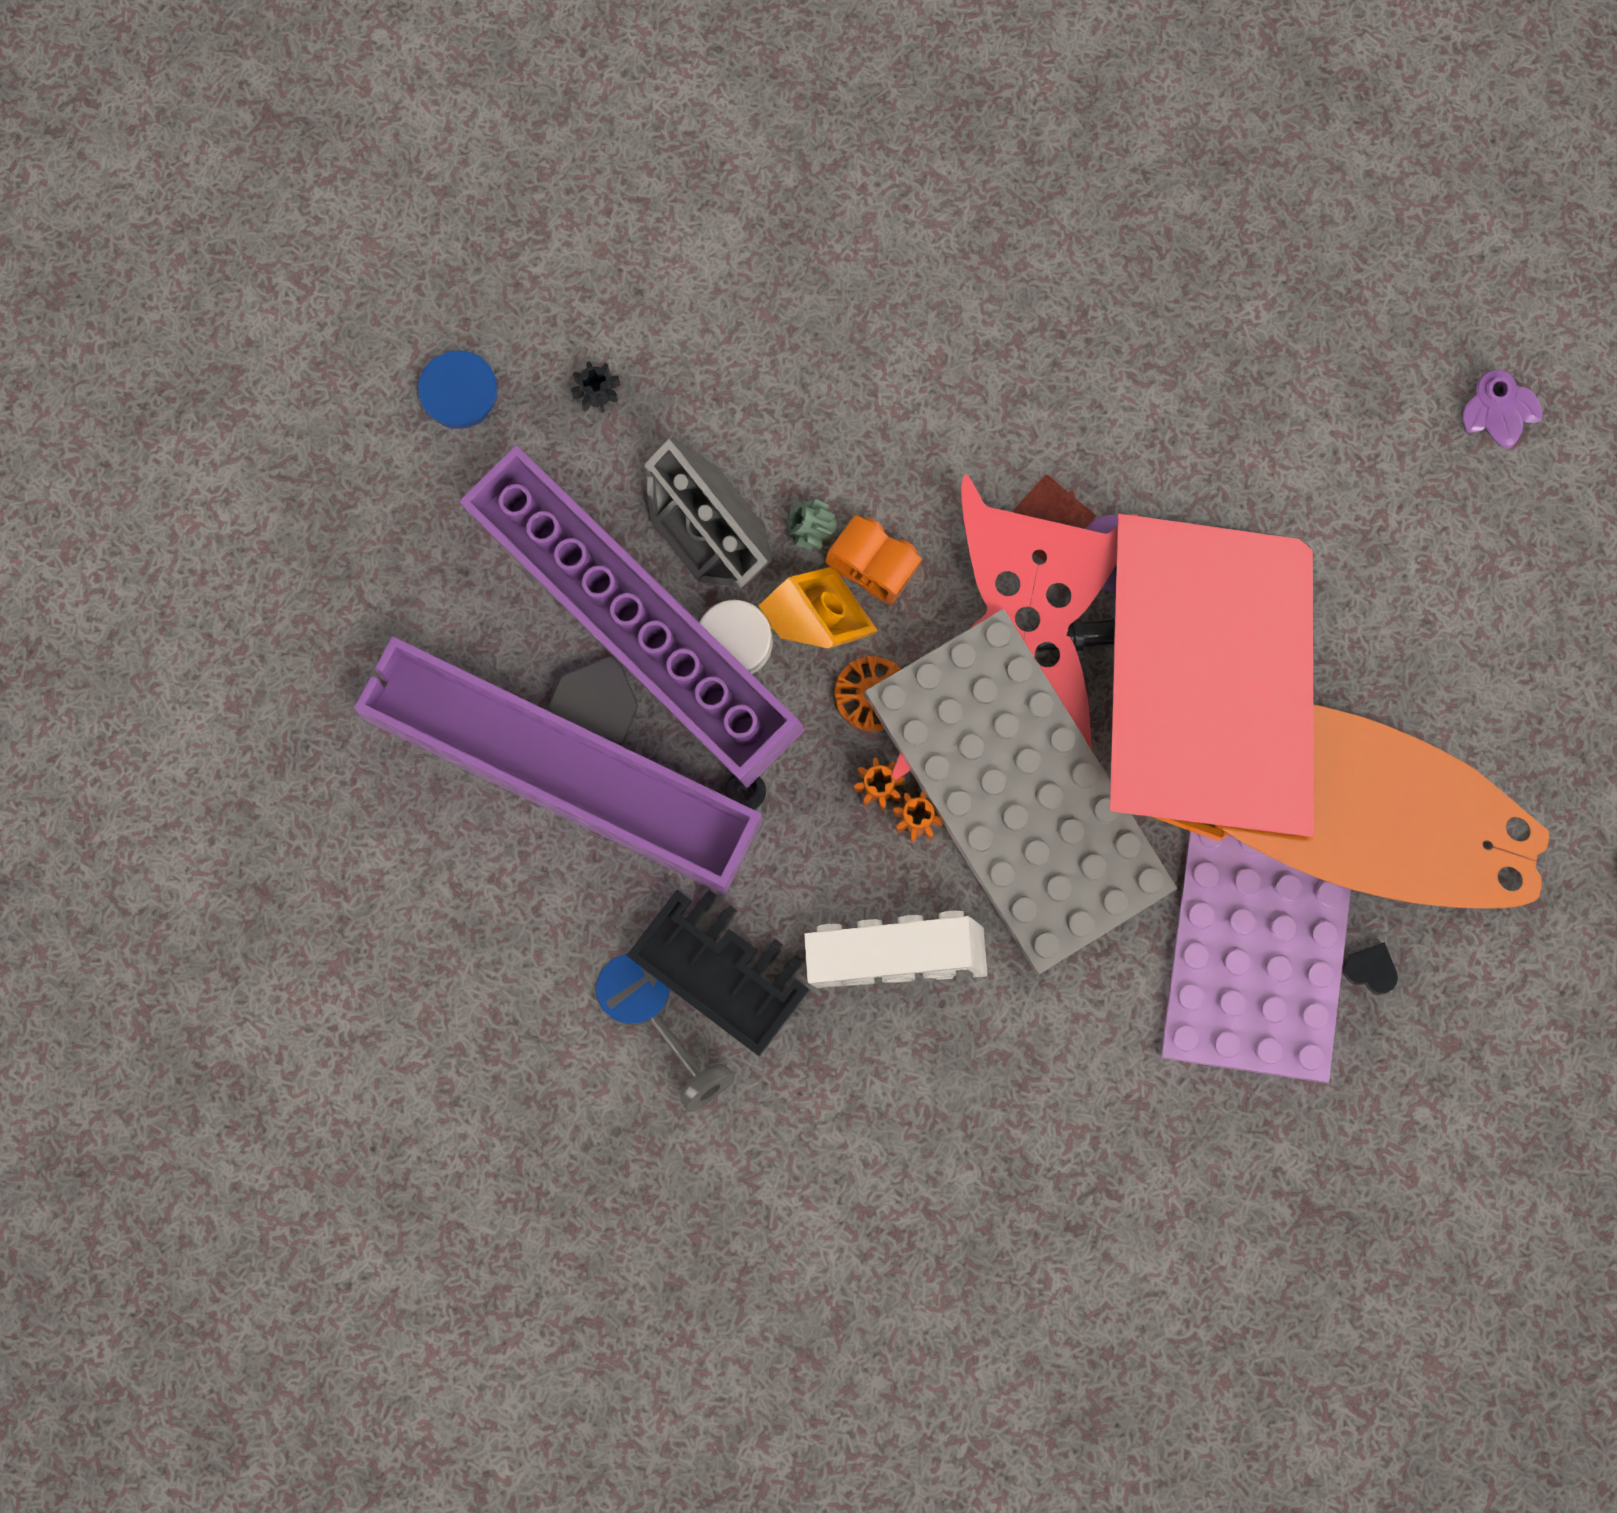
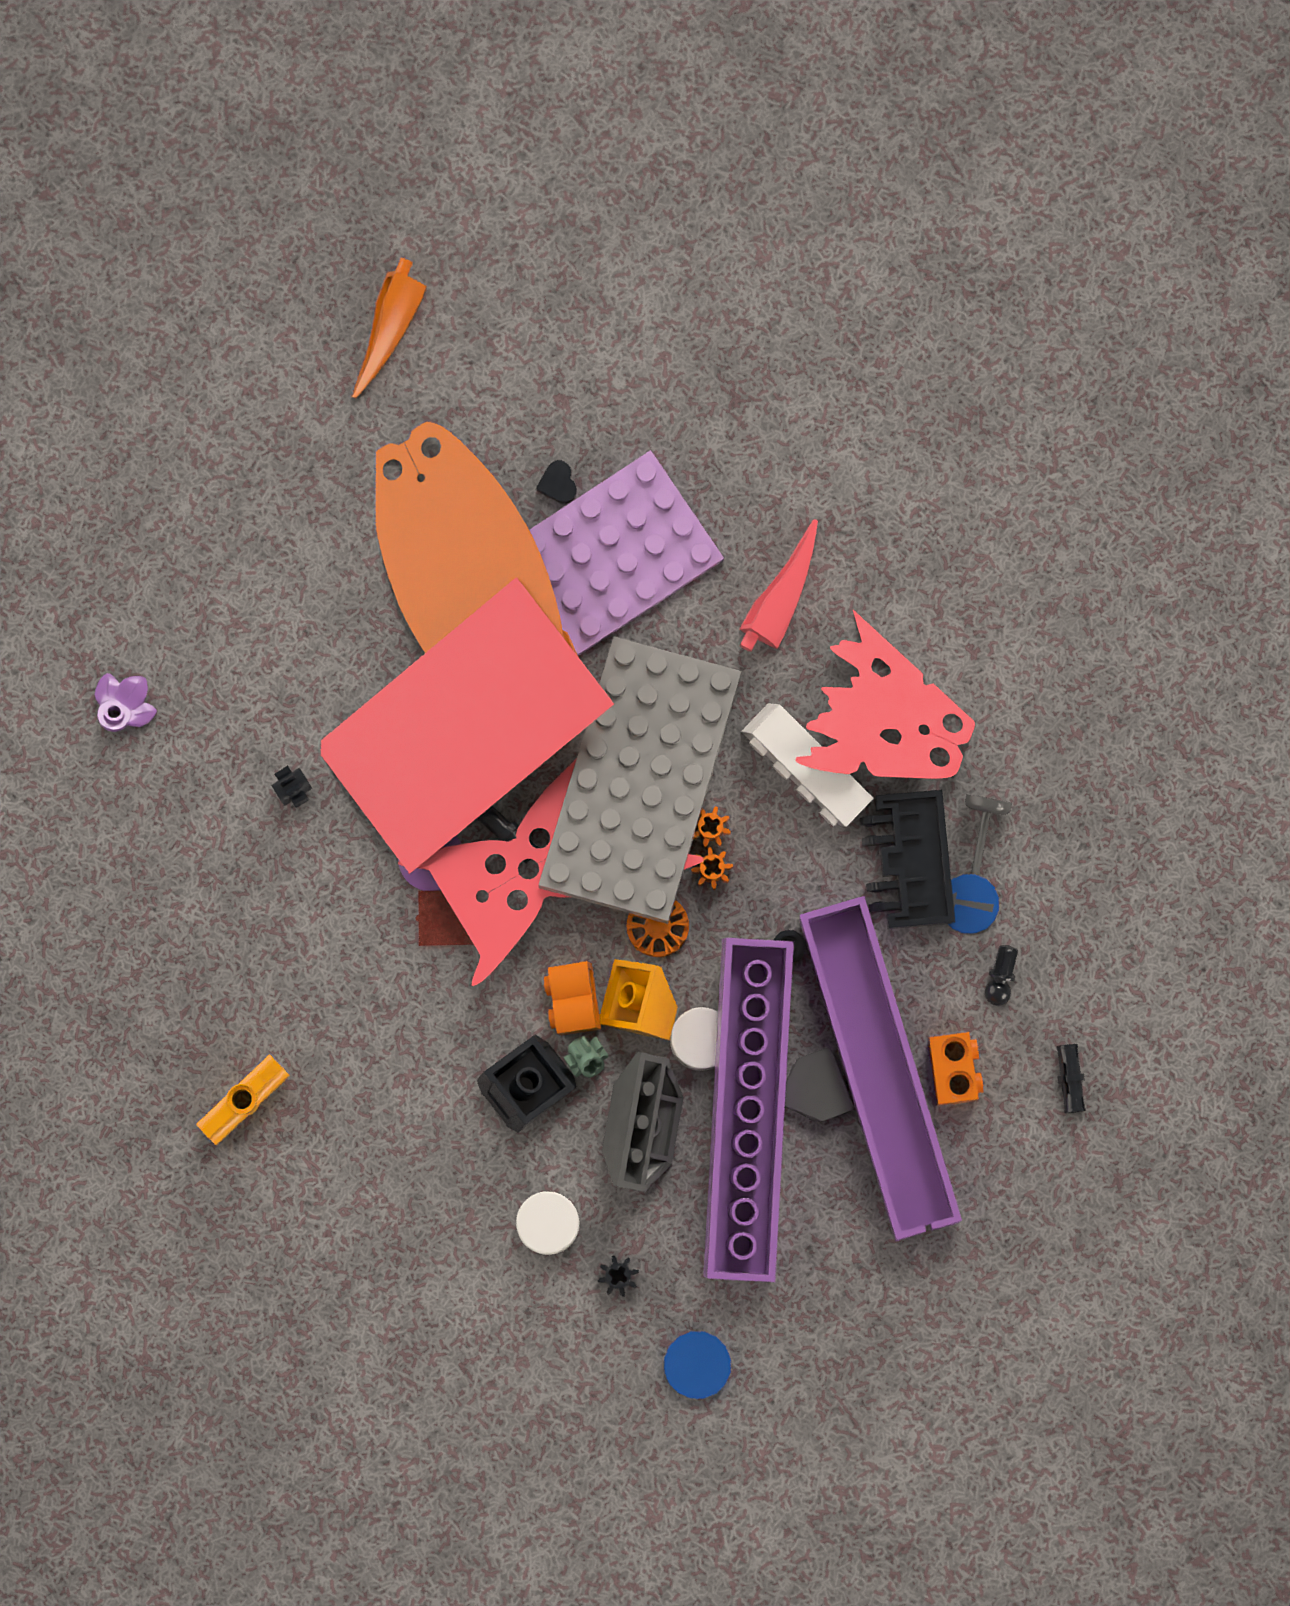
camera: 125 degrees left, 5 degrees up
none -> light orange piece [196,1054,290,1146]
none -> black gear [271,765,313,808]
none -> black slope [477,1035,577,1133]
none -> white head [516,1191,579,1255]
none -> coral piece [739,519,818,652]
none -> coral piece [795,610,975,779]
none -> orange brick [928,1032,984,1106]
none -> black axle [984,945,1018,1006]
none -> black pin [1056,1044,1086,1113]

